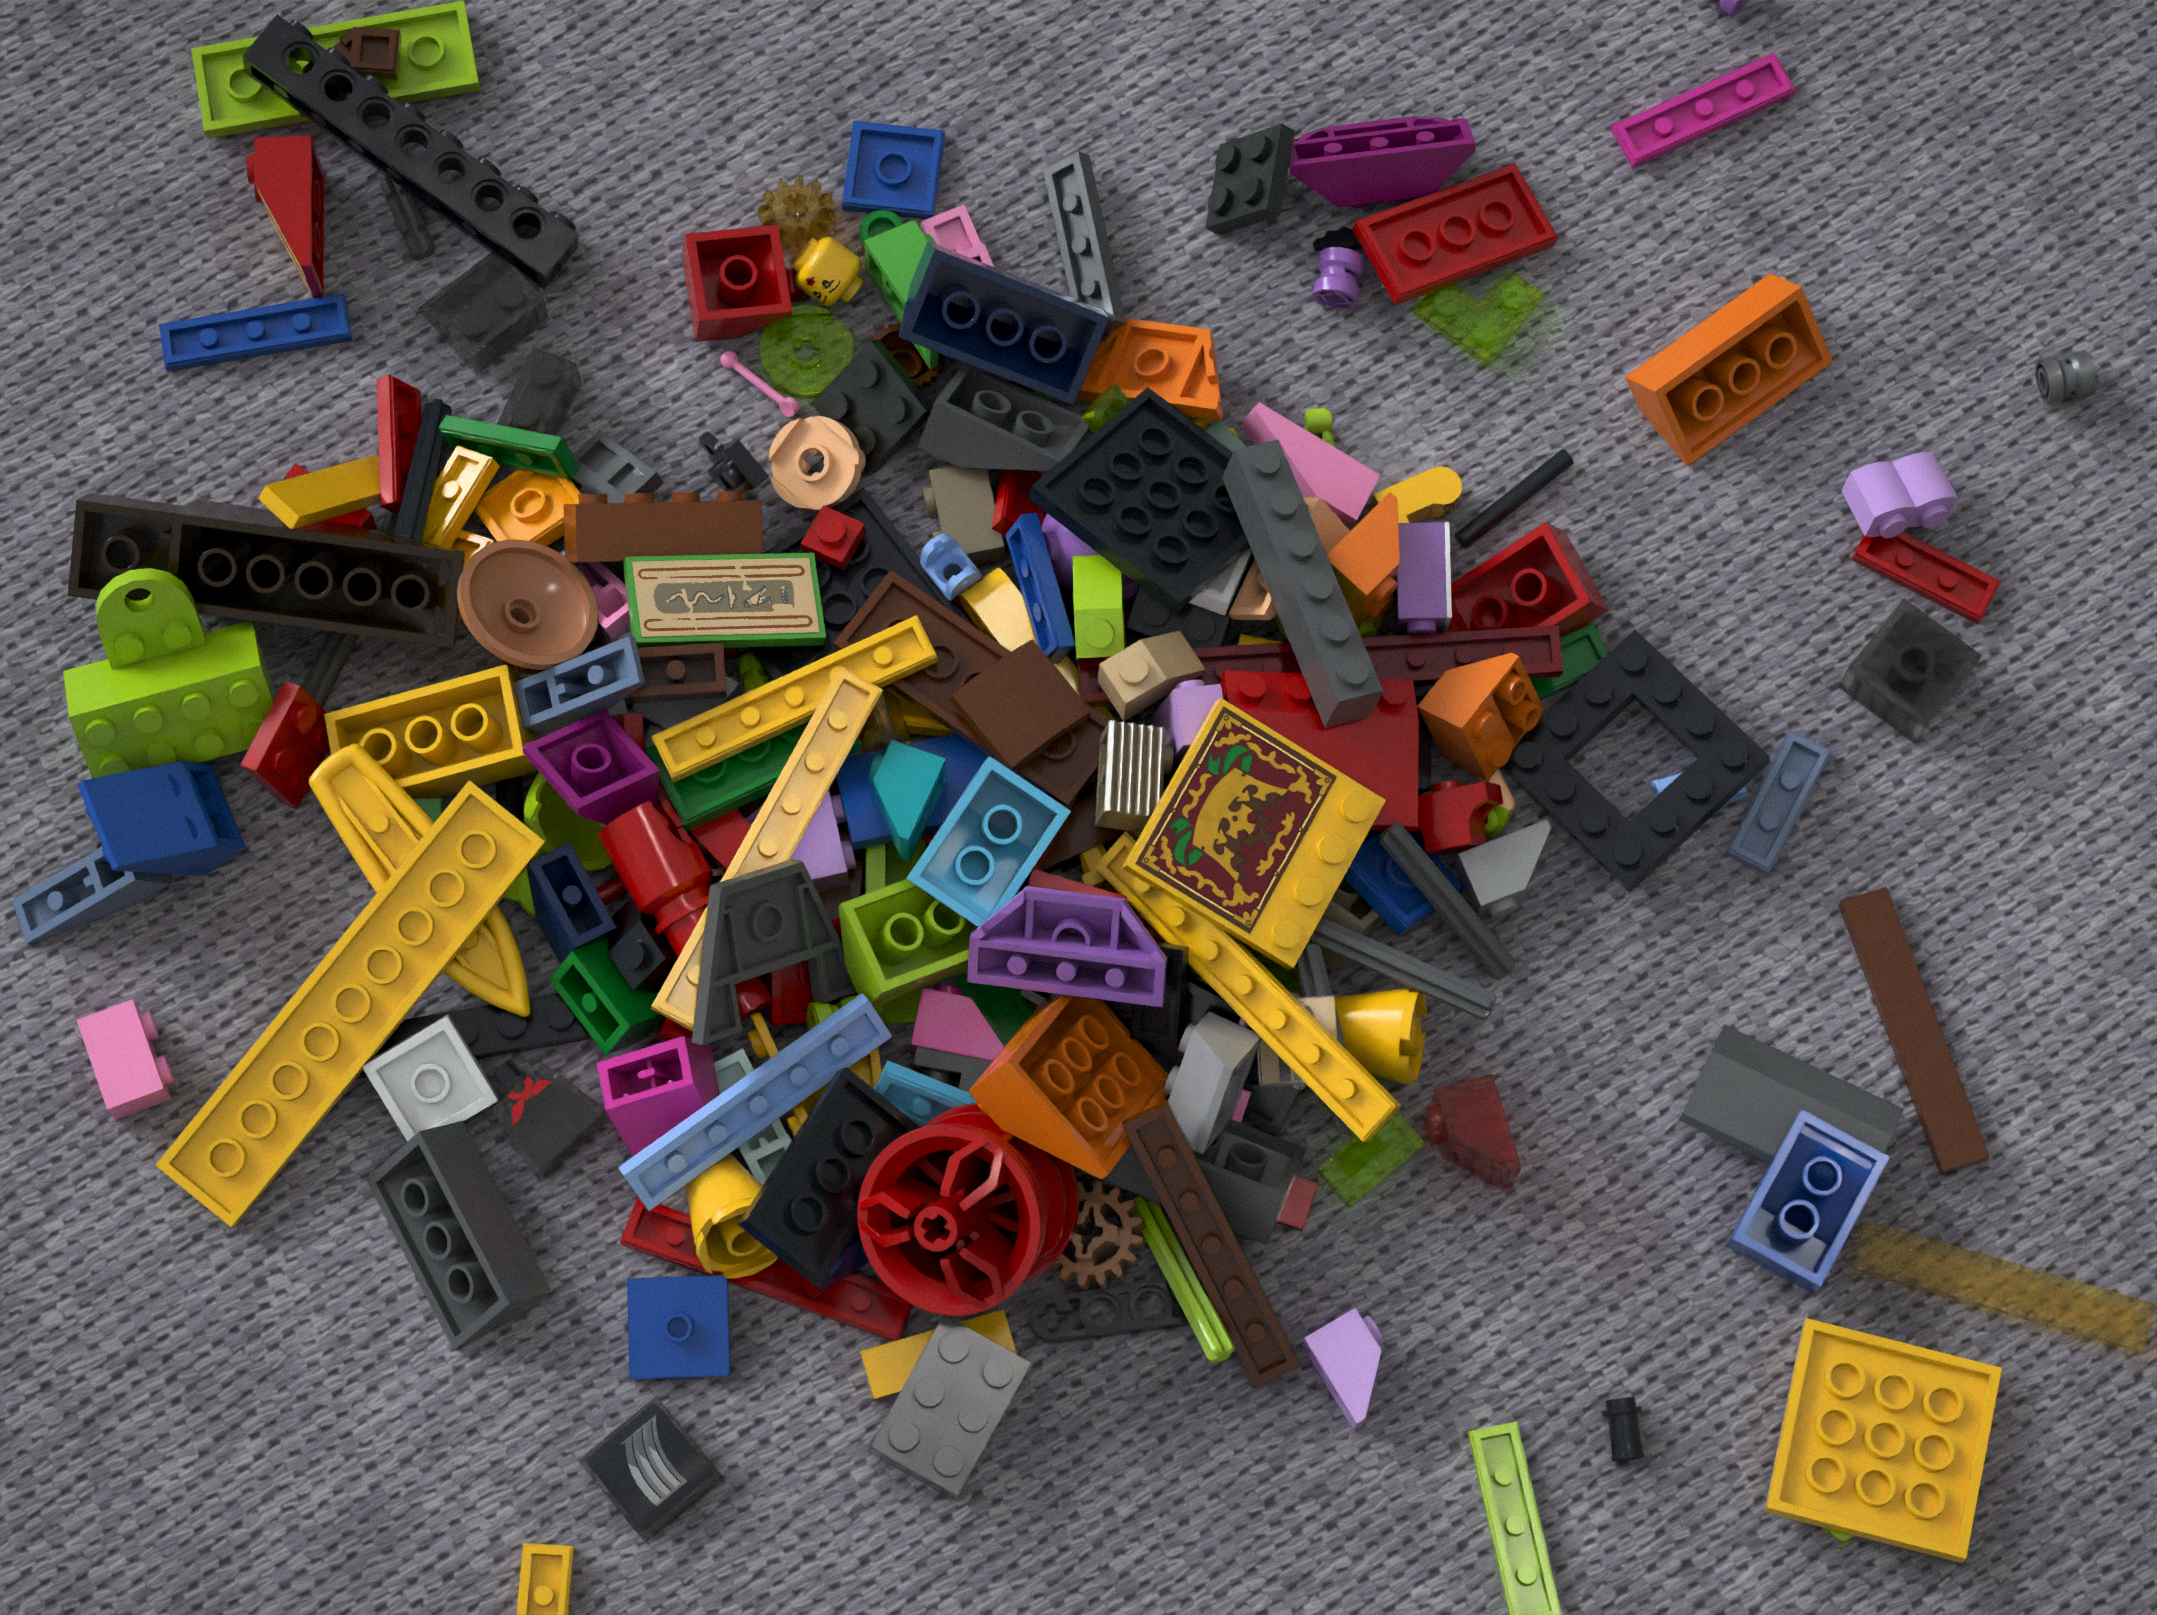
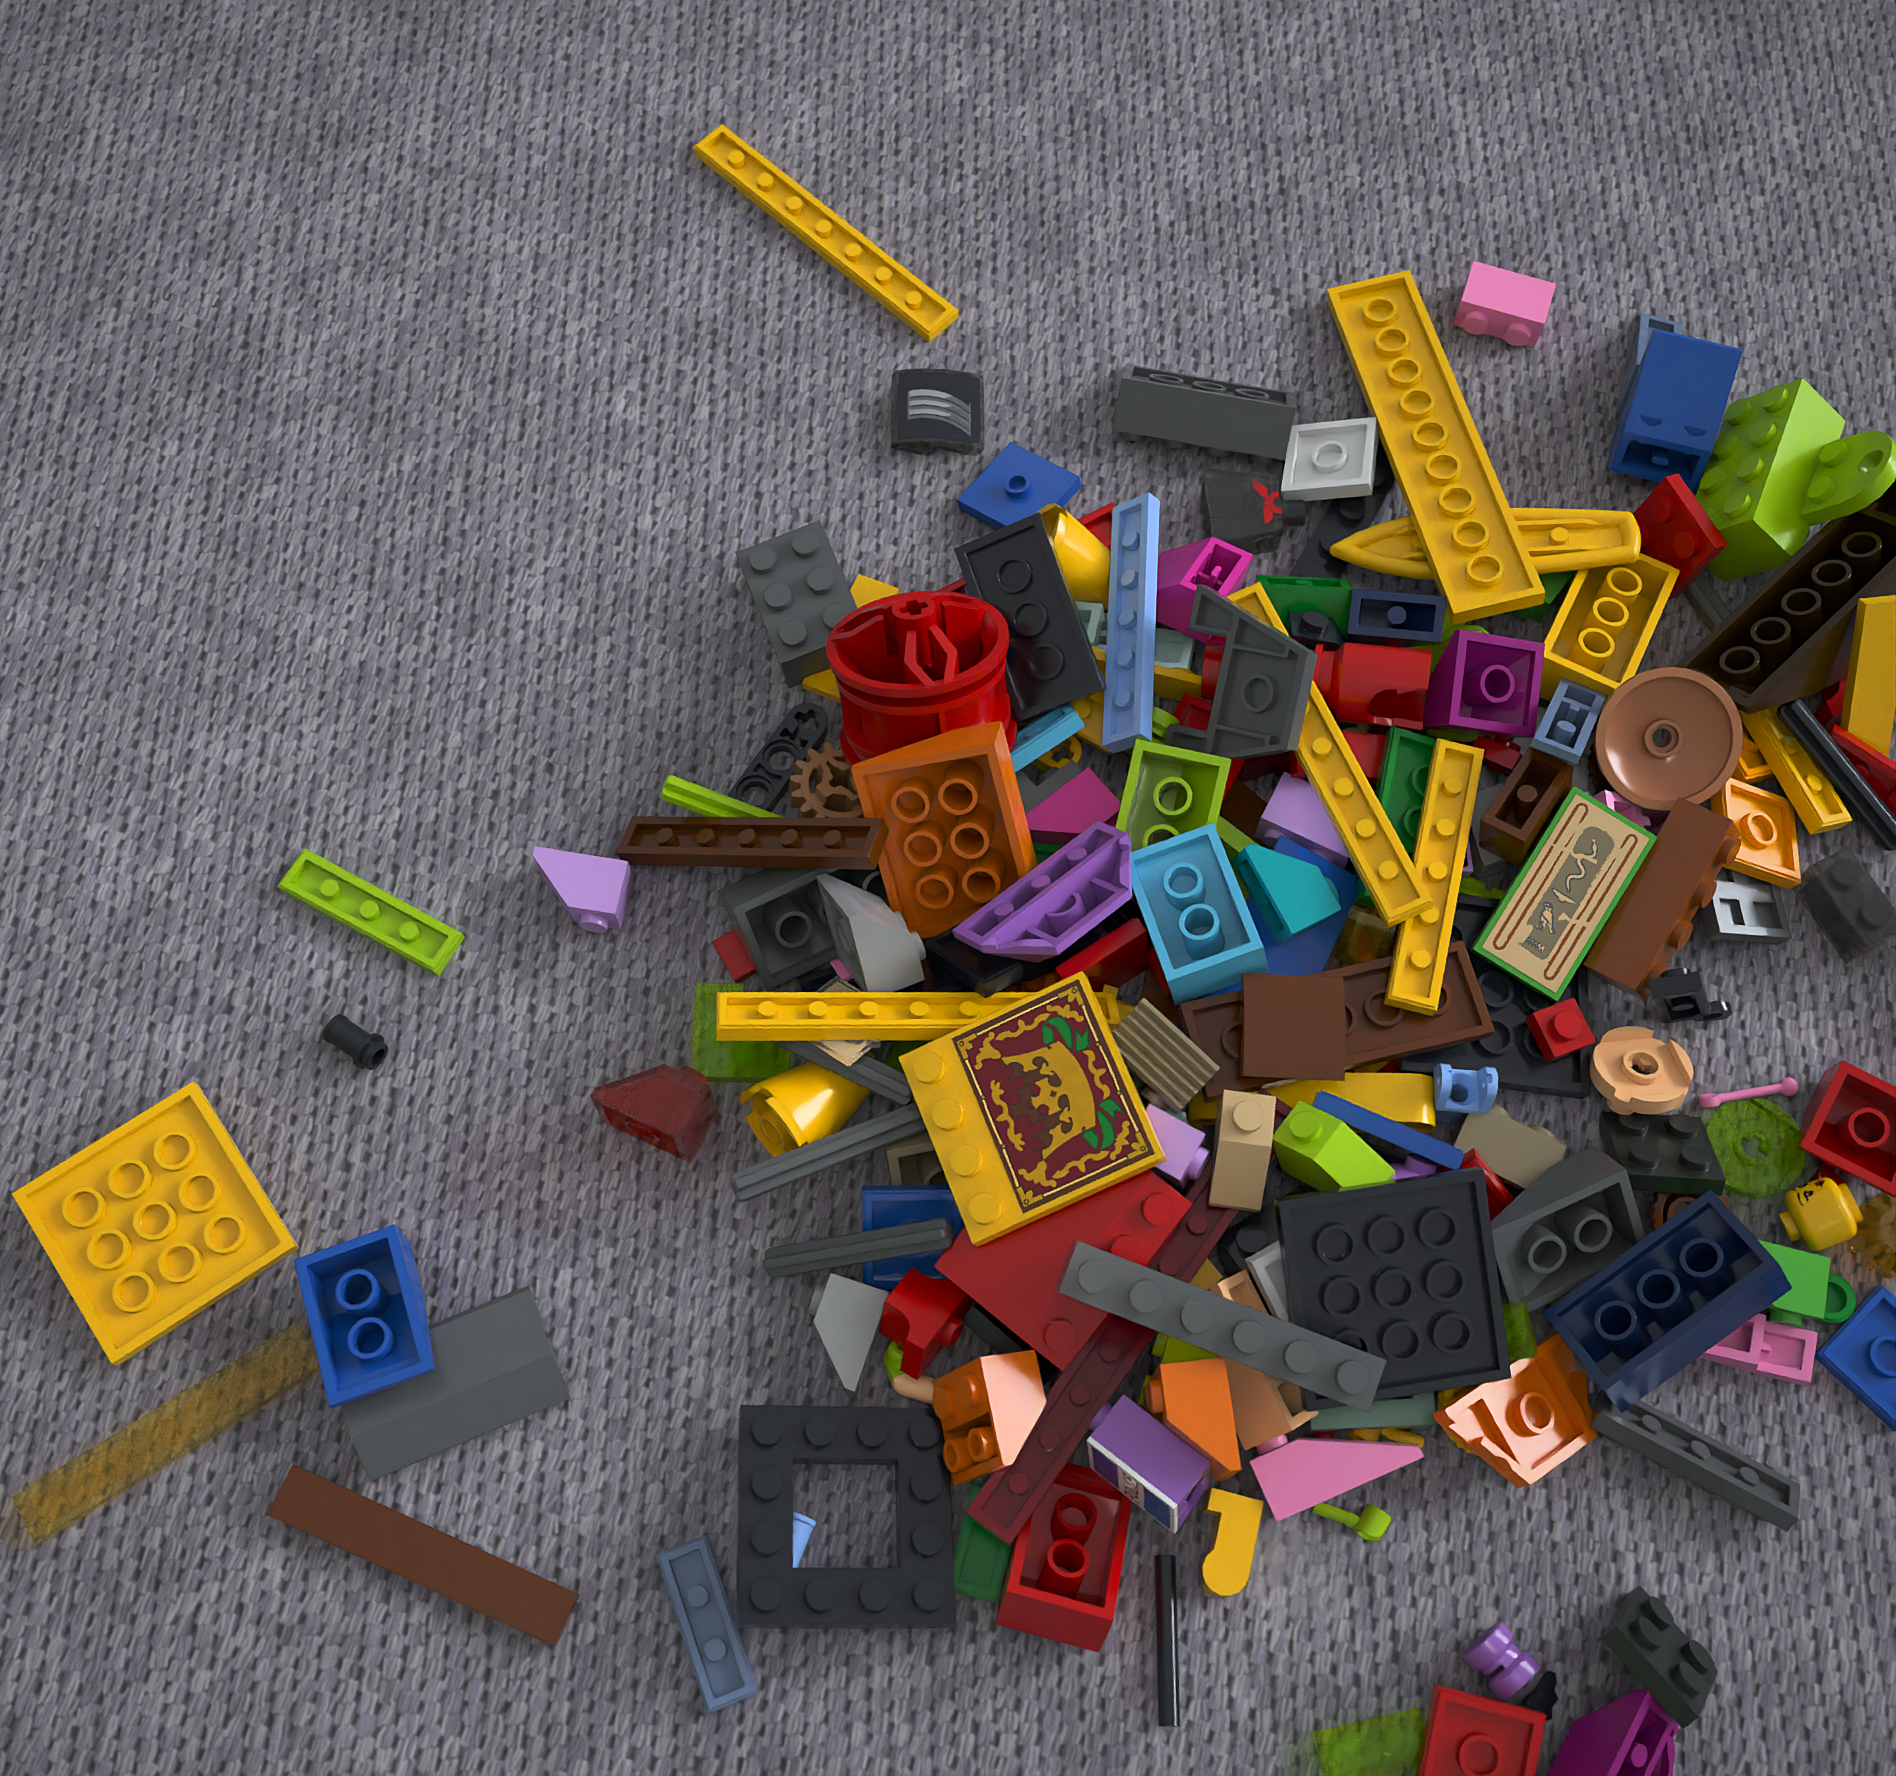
camera: 130 degrees right, 5 degrees down
green tile [439,415,580,479] -> none

